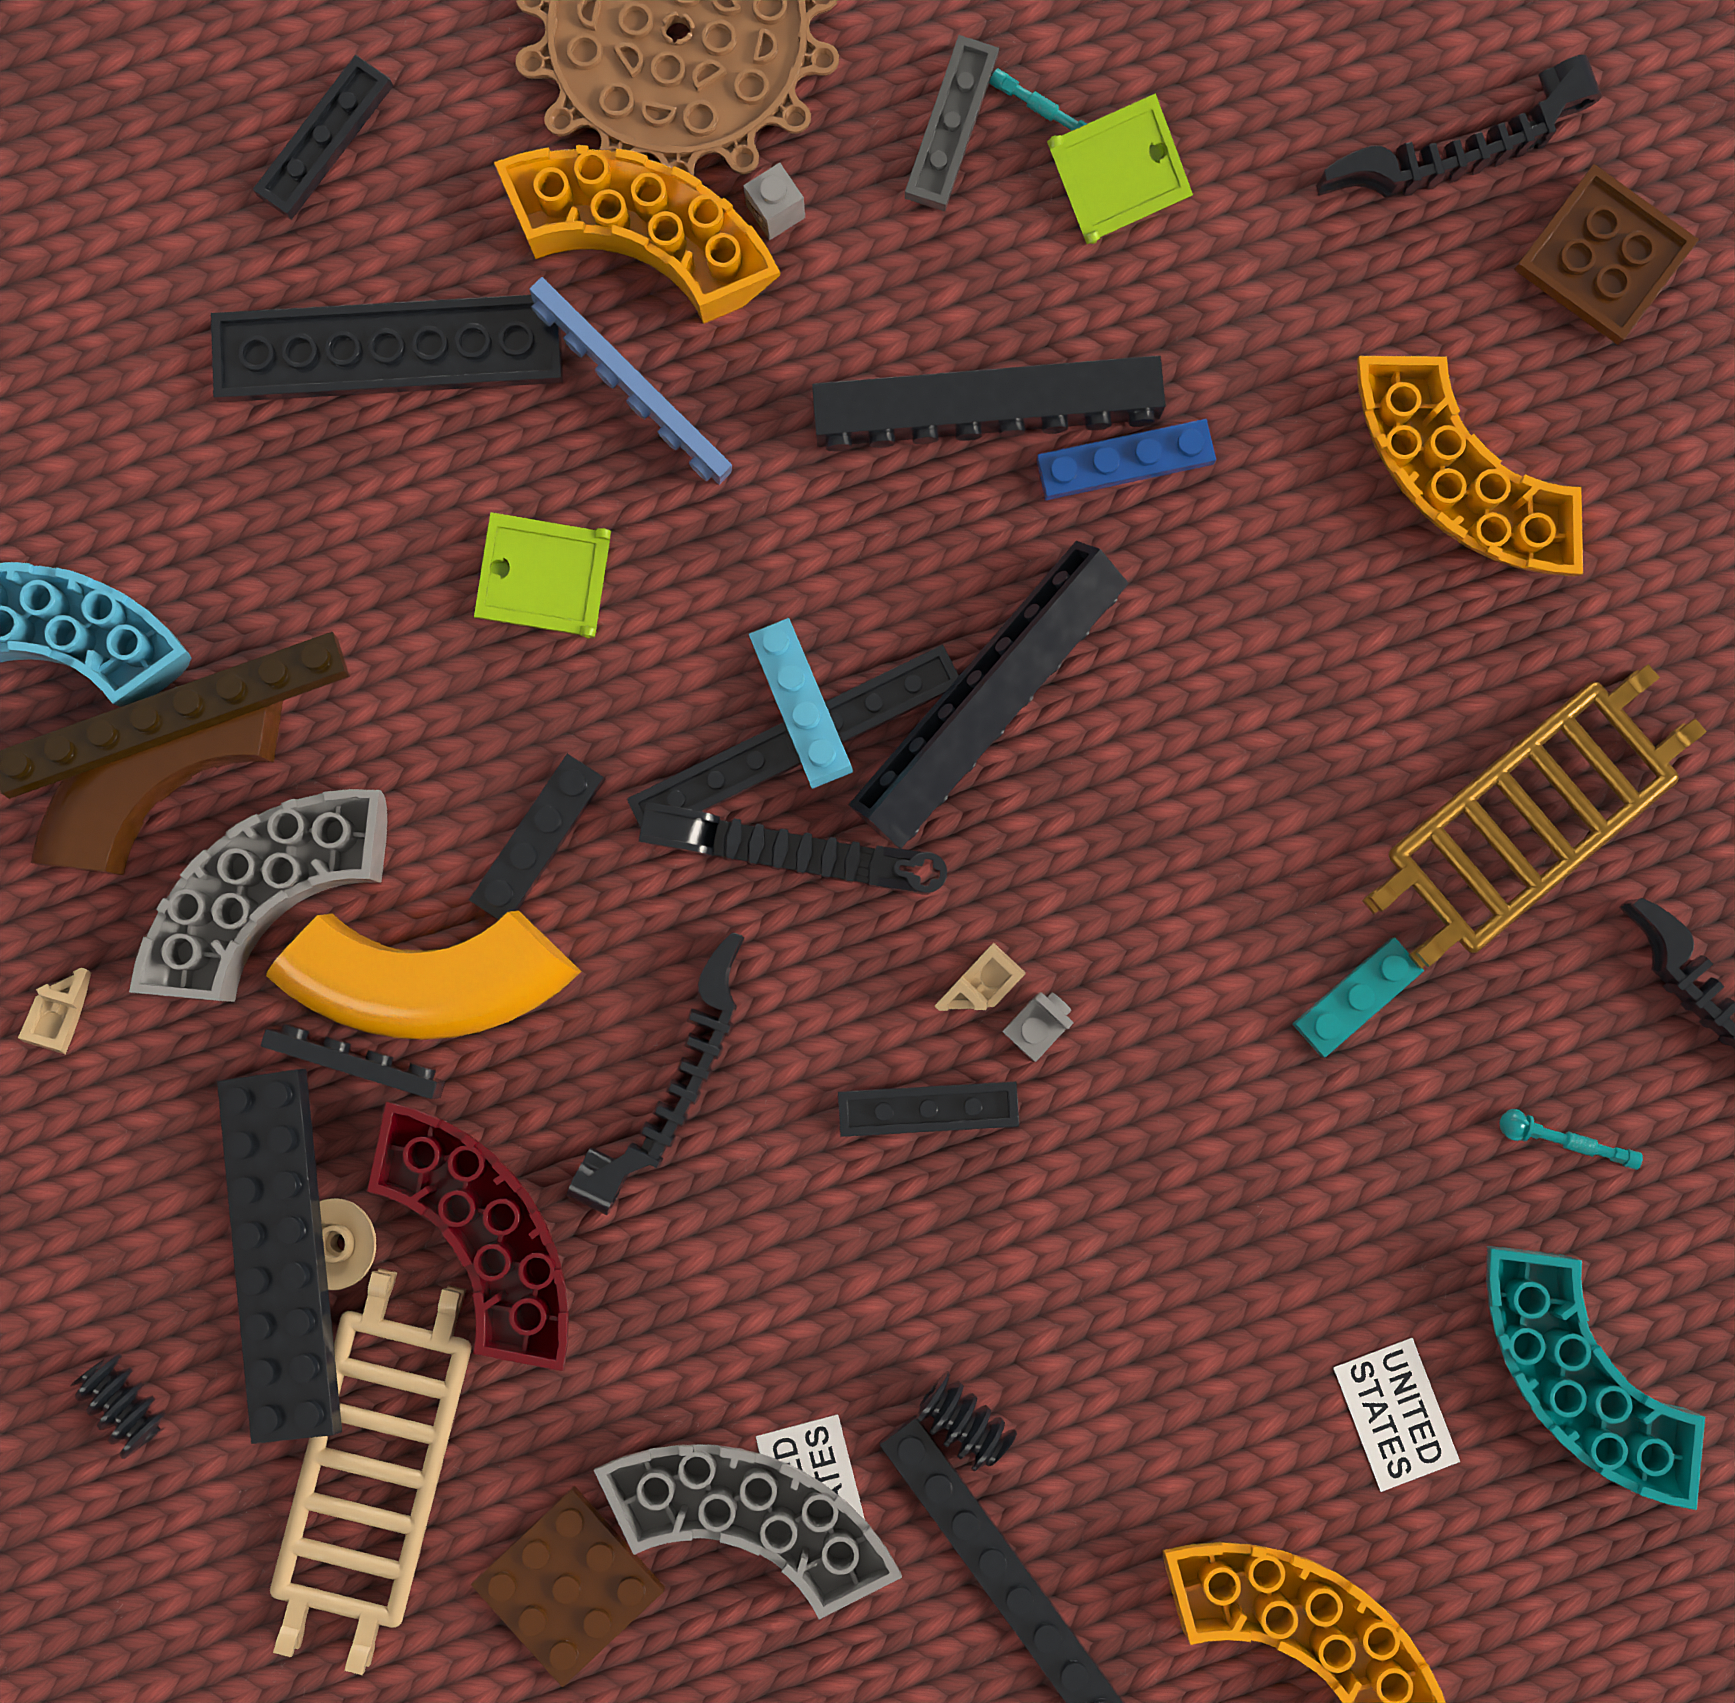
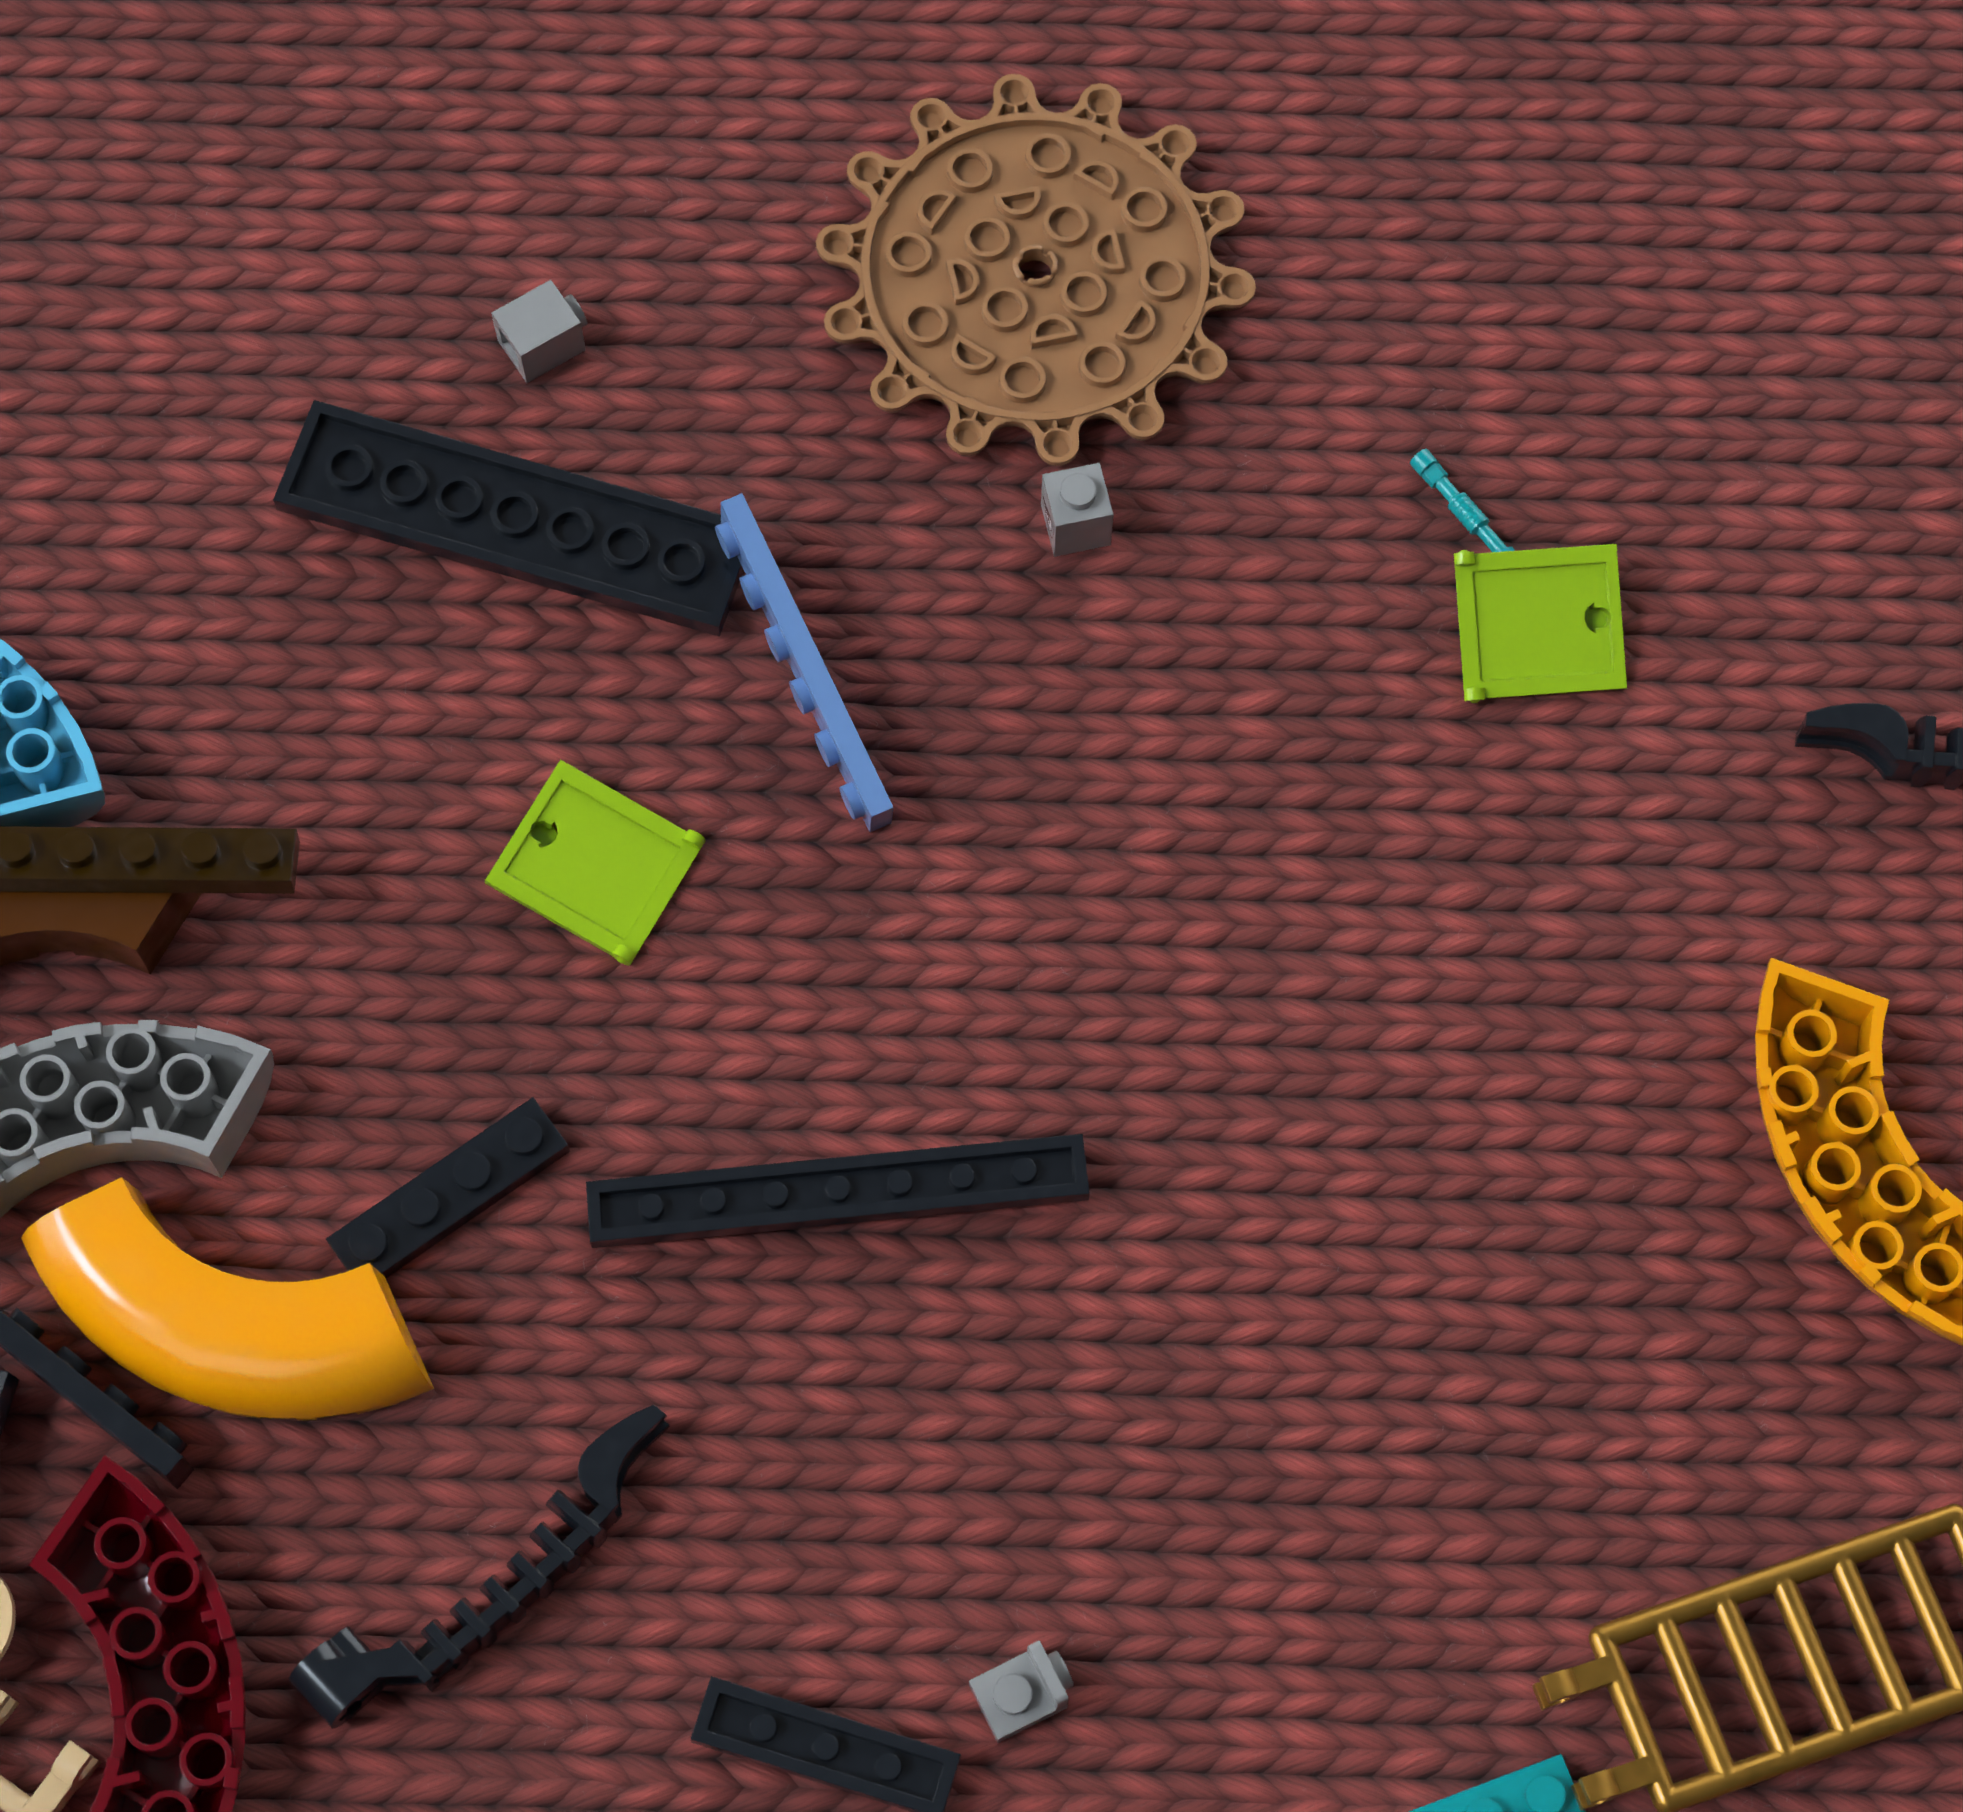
camera: 20 degrees right, 15 degrees down
black plate [253,54,393,220] -> none
light orange brick [494,145,780,324] -> none
black piece [638,802,947,895] -> none
medium azure plate [749,618,853,789] -> none
black brick [812,355,1166,452] -> none
black brick [848,540,1129,849] -> none
dark grey plate [905,35,999,212] -> none
tan slope [935,943,1026,1011] -> none
blue plate [1036,419,1216,500] -> none
none -> light grey brick [491,280,587,383]

